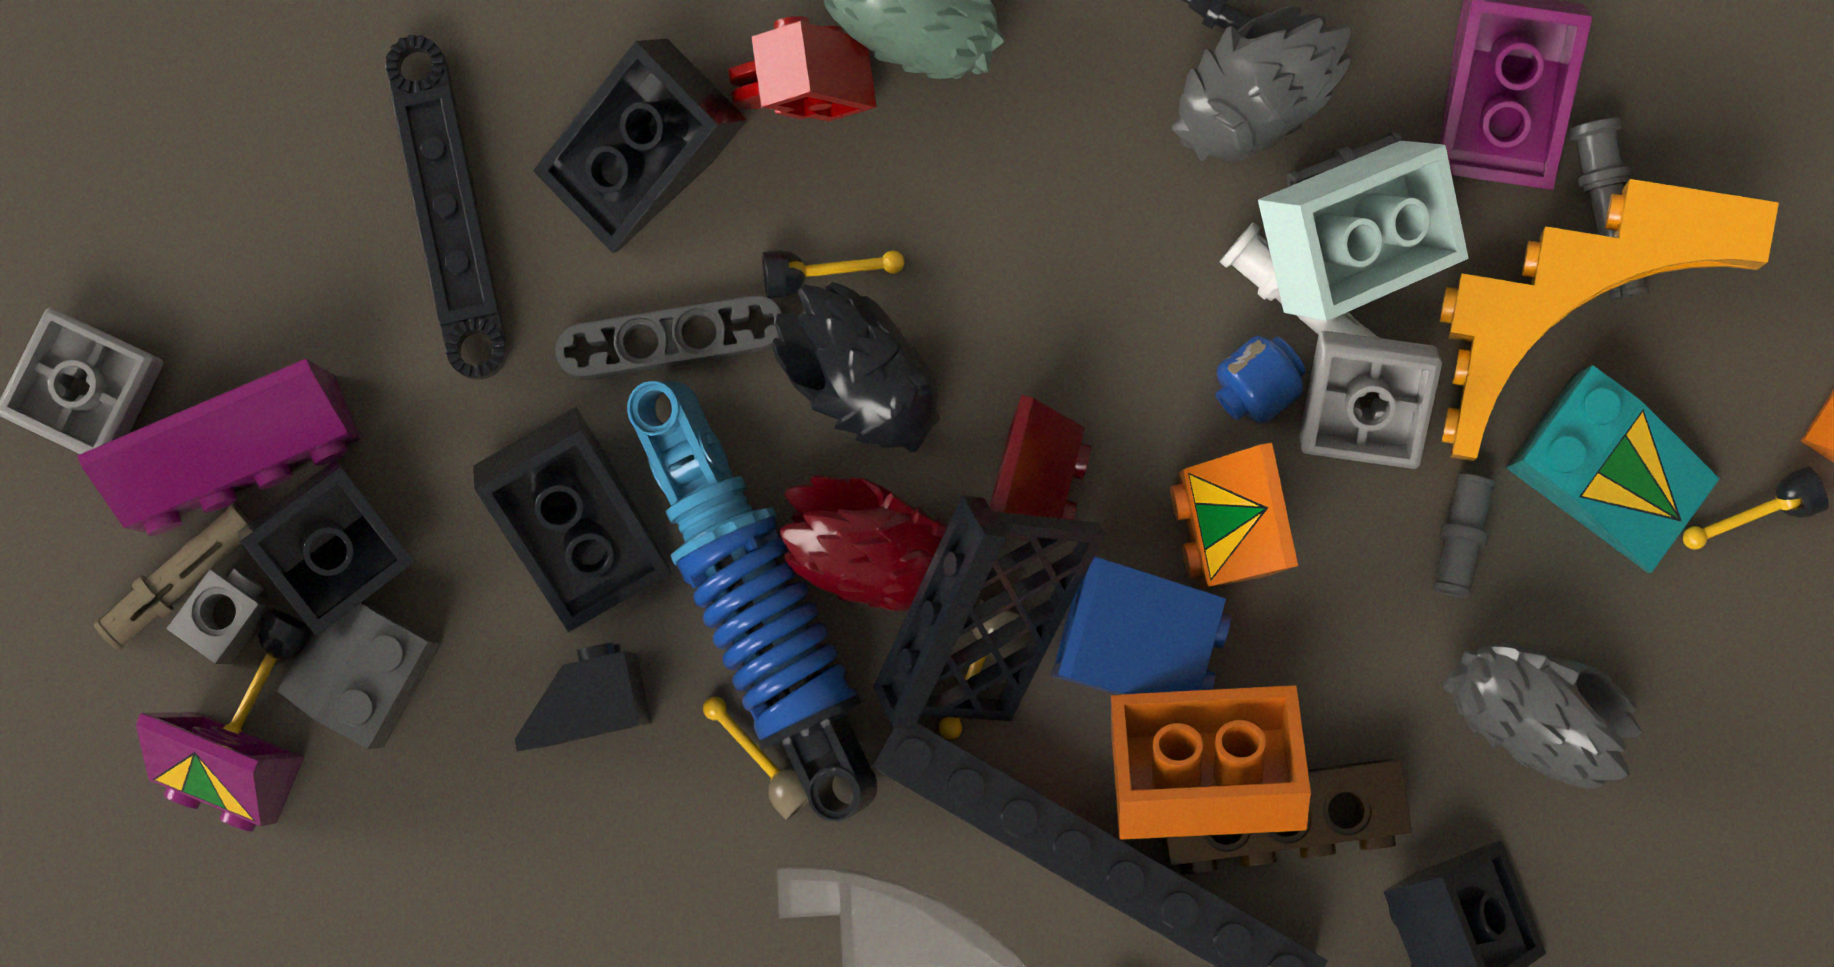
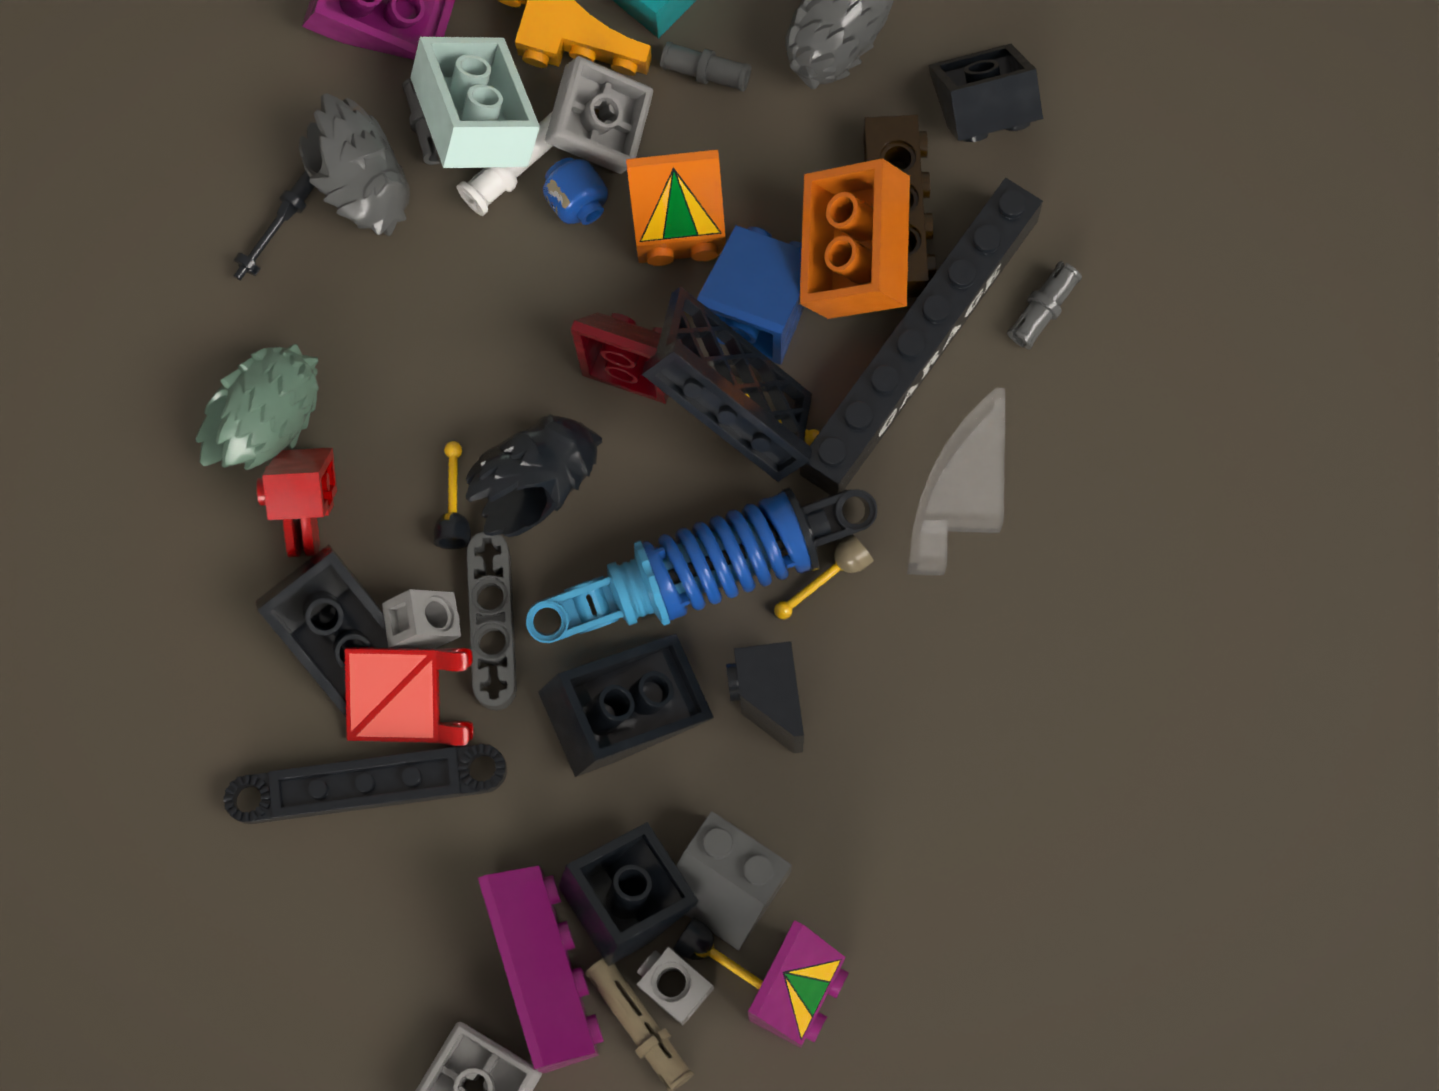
camera: 75 degrees left, 10 degrees down
dark red head [780,475,947,611] -> none
none -> flag [345,647,474,746]
none -> light grey brick [382,589,461,649]

